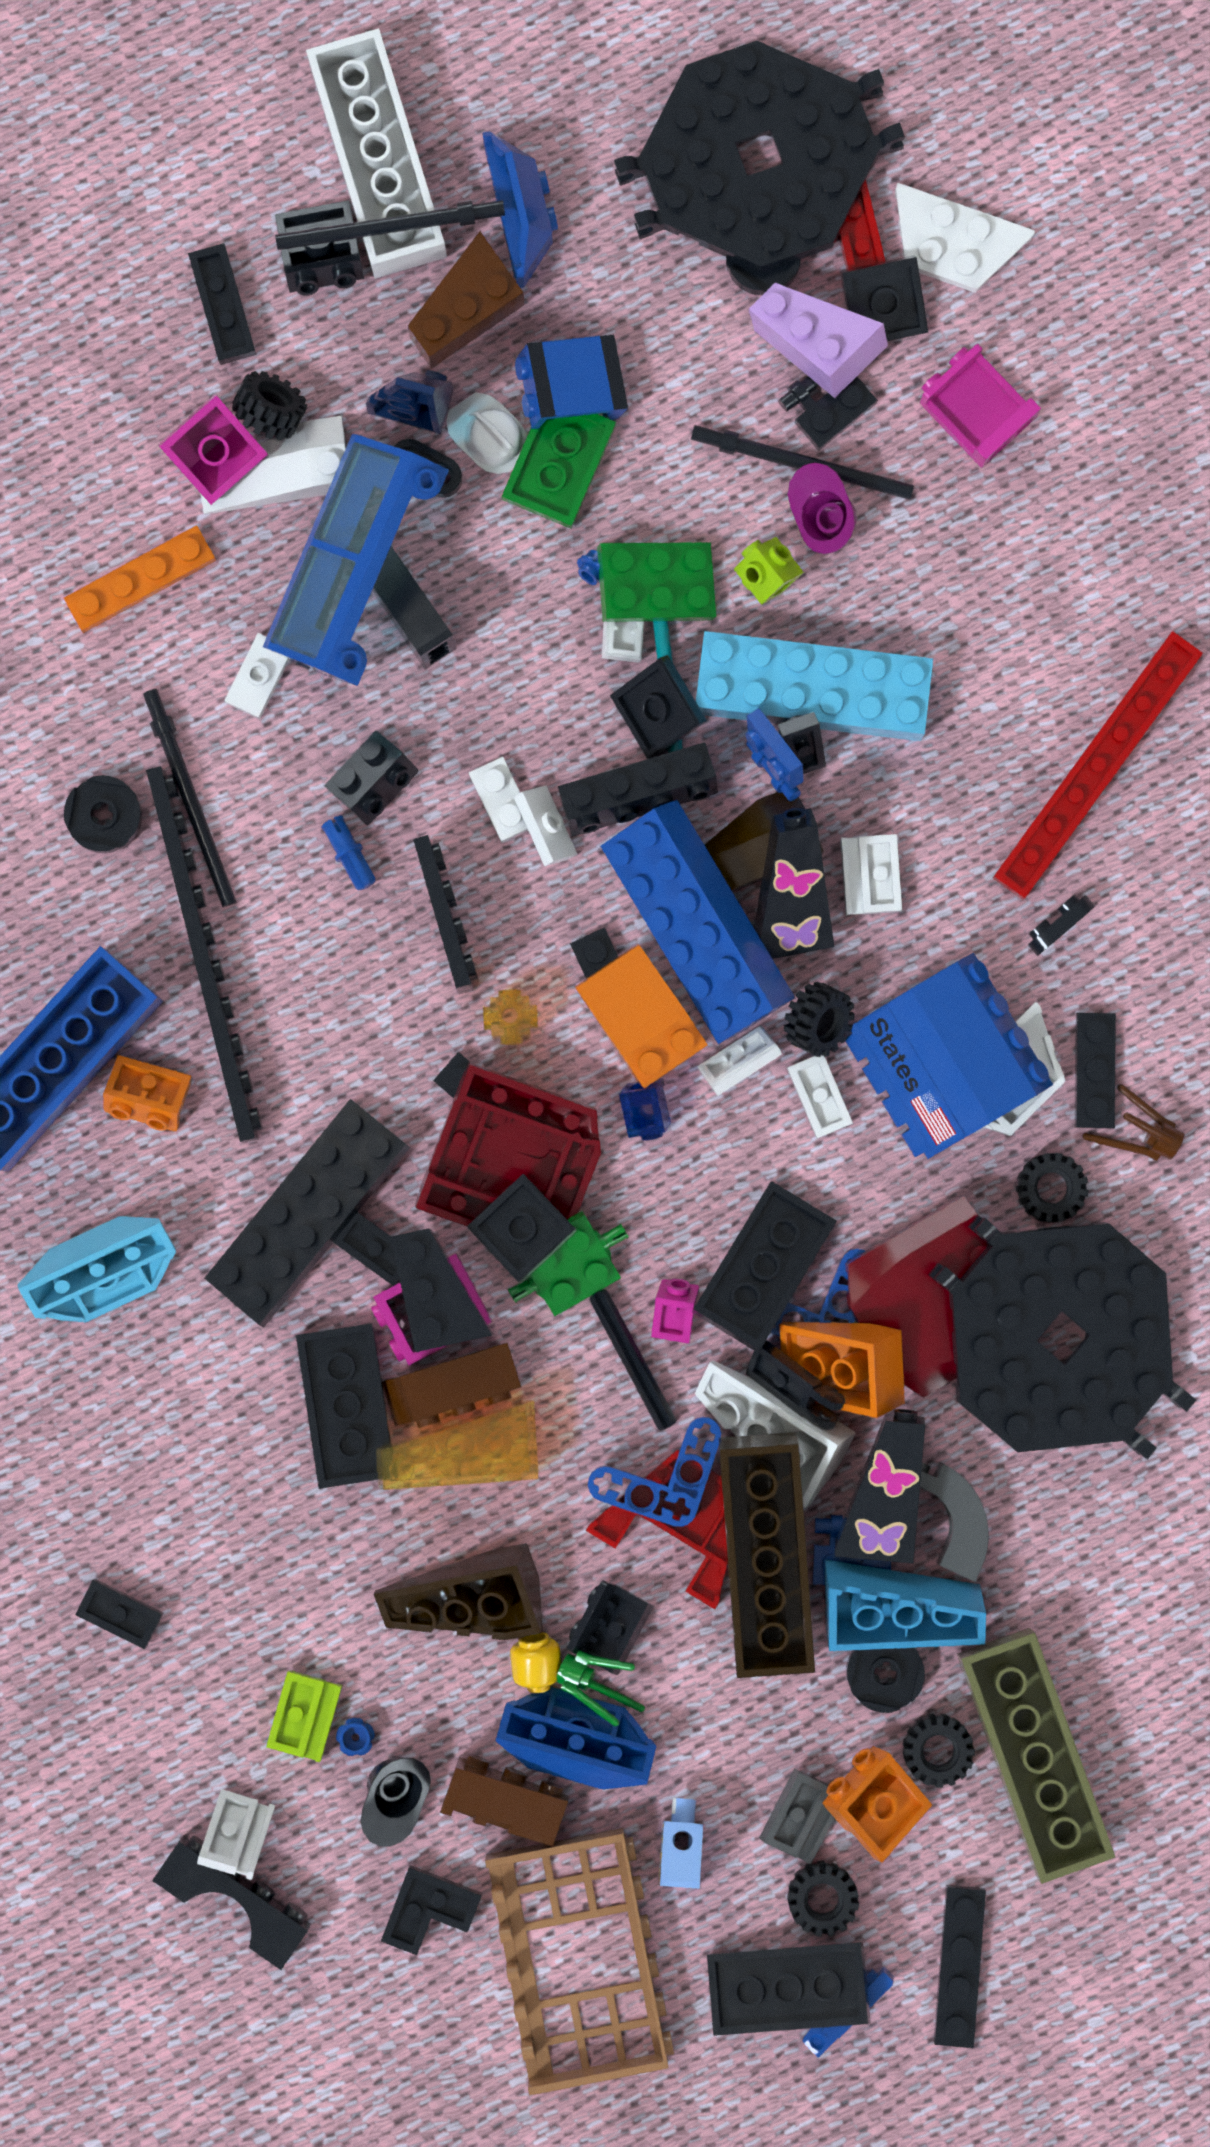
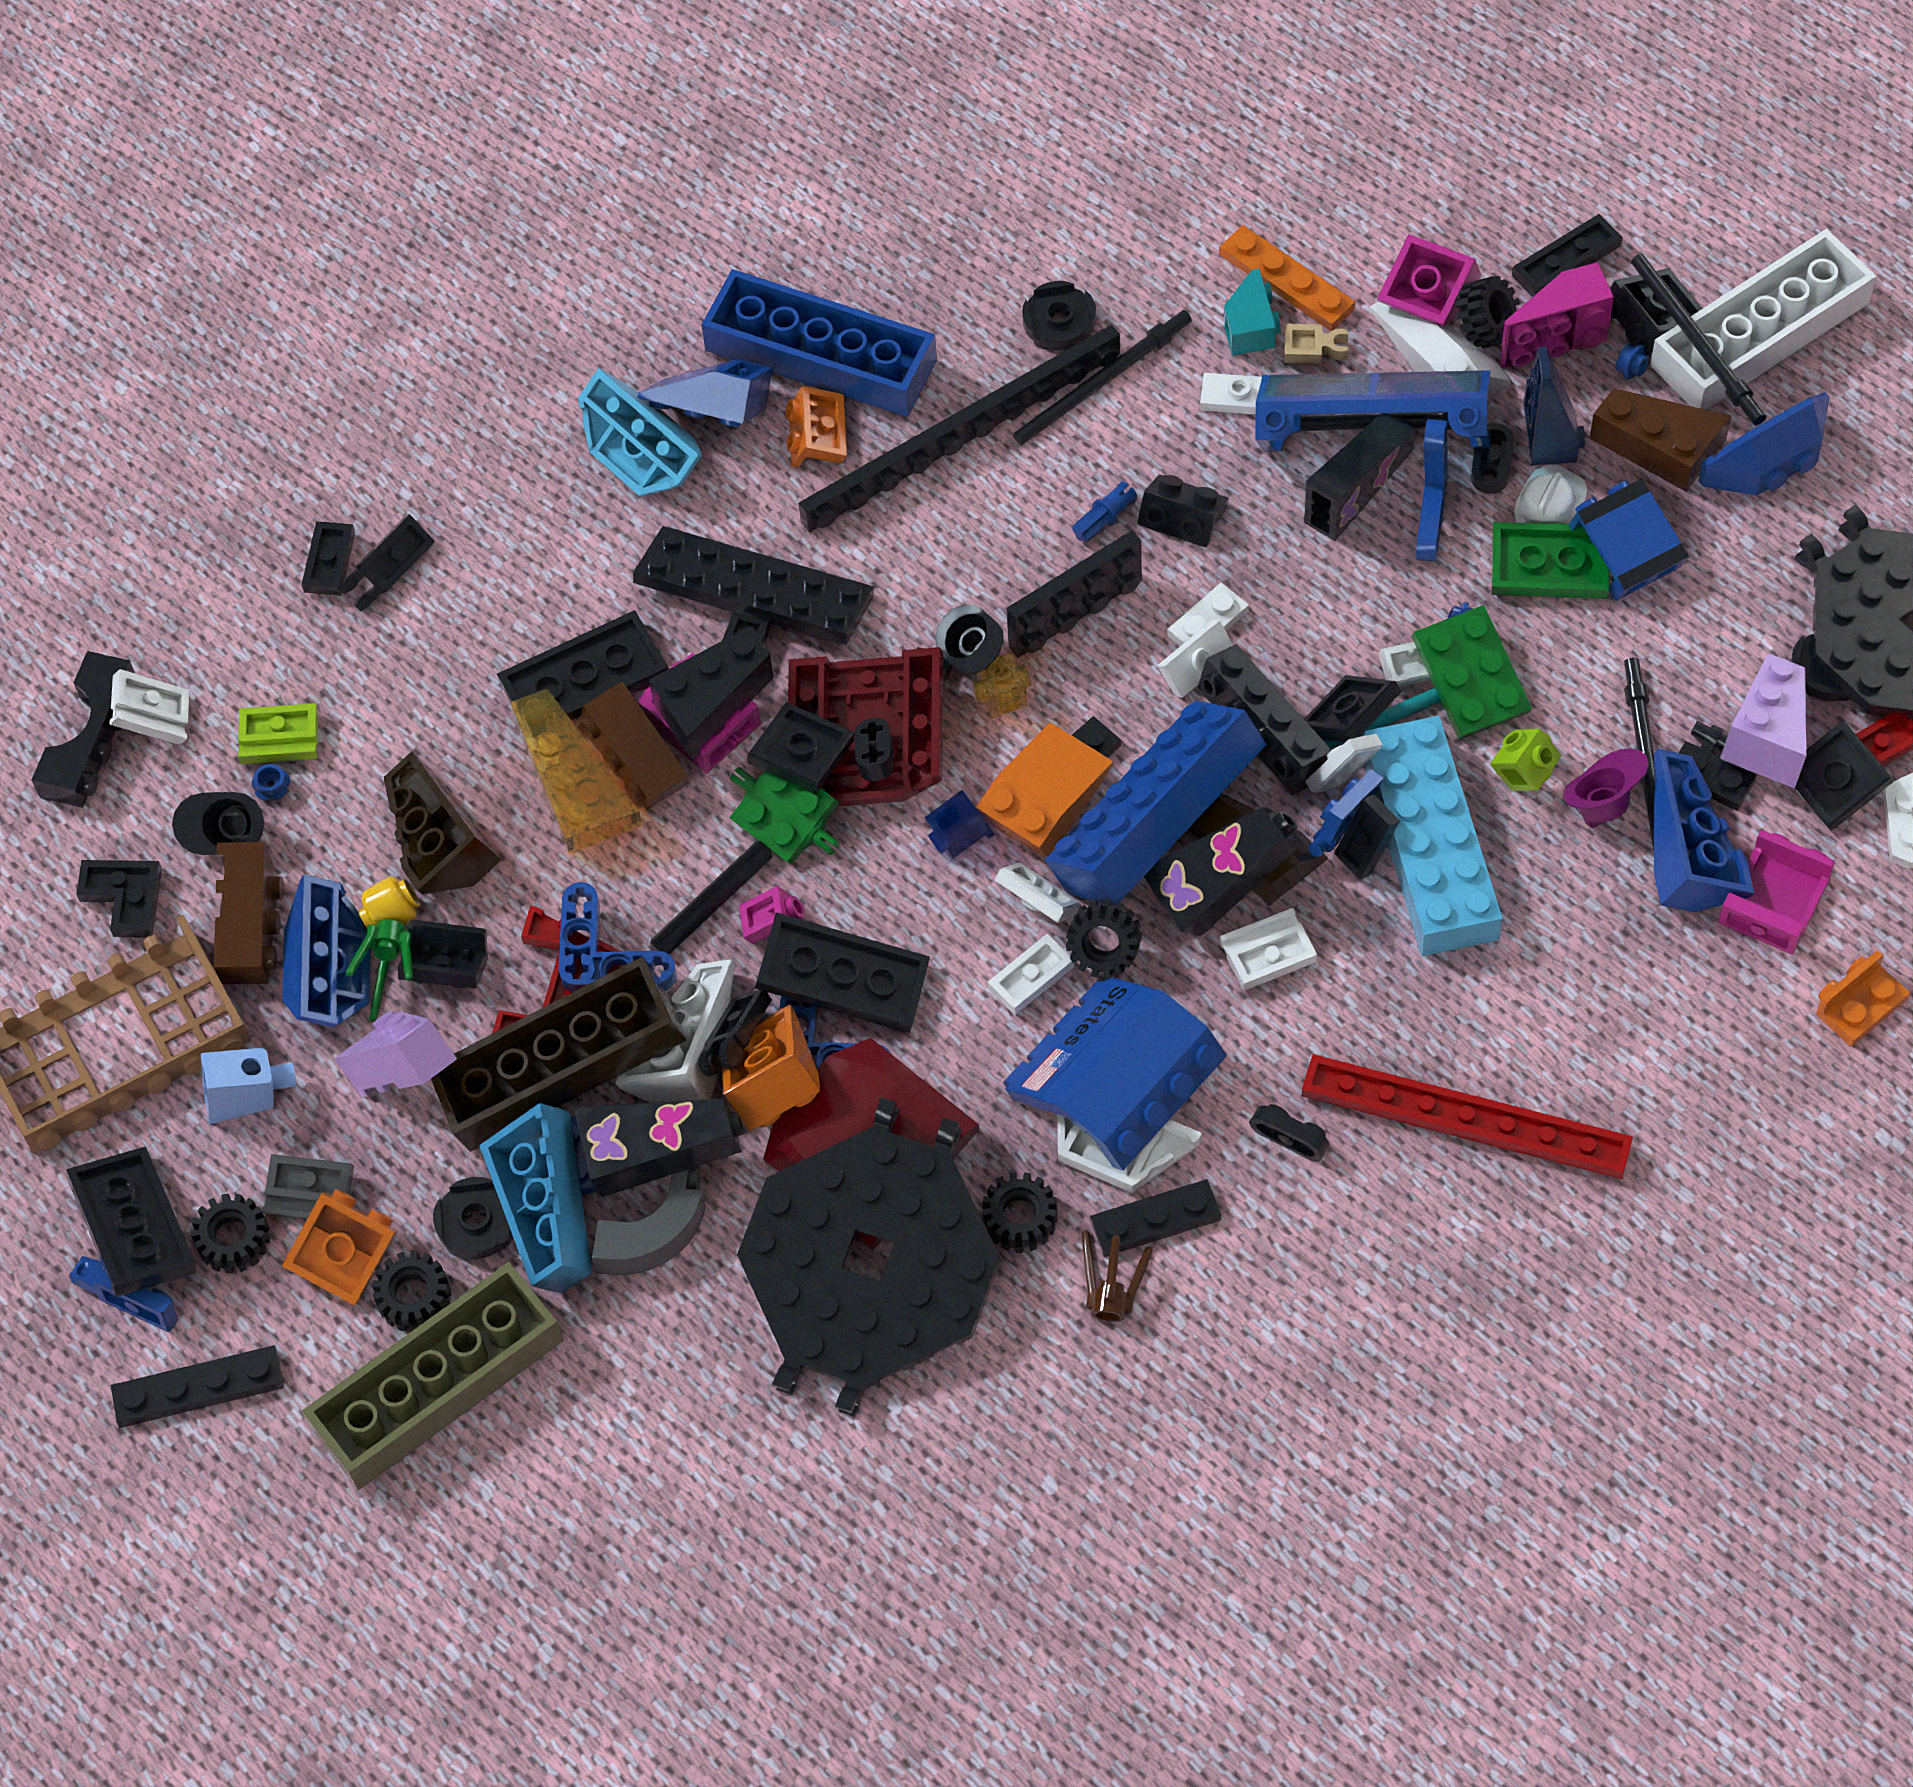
camera: 75 degrees right, 25 degrees down
none -> lavender wedge [335,1011,457,1097]
none -> black hinge [338,514,435,612]
none -> slope [637,359,773,427]
none -> black beam [855,718,894,781]
none -> black piece [935,604,1004,675]
none -> teal slope [1224,269,1281,356]
none -> tan plate [1284,324,1348,364]
none -> white plate [1305,734,1383,793]
none -> blue beam [1416,419,1448,562]
none -> dark pink slope [1500,262,1614,368]
none -> blue plate [1616,344,1649,380]
none -> blue wedge [1654,749,1754,912]
none -> orange bracket [1816,950,1911,1047]

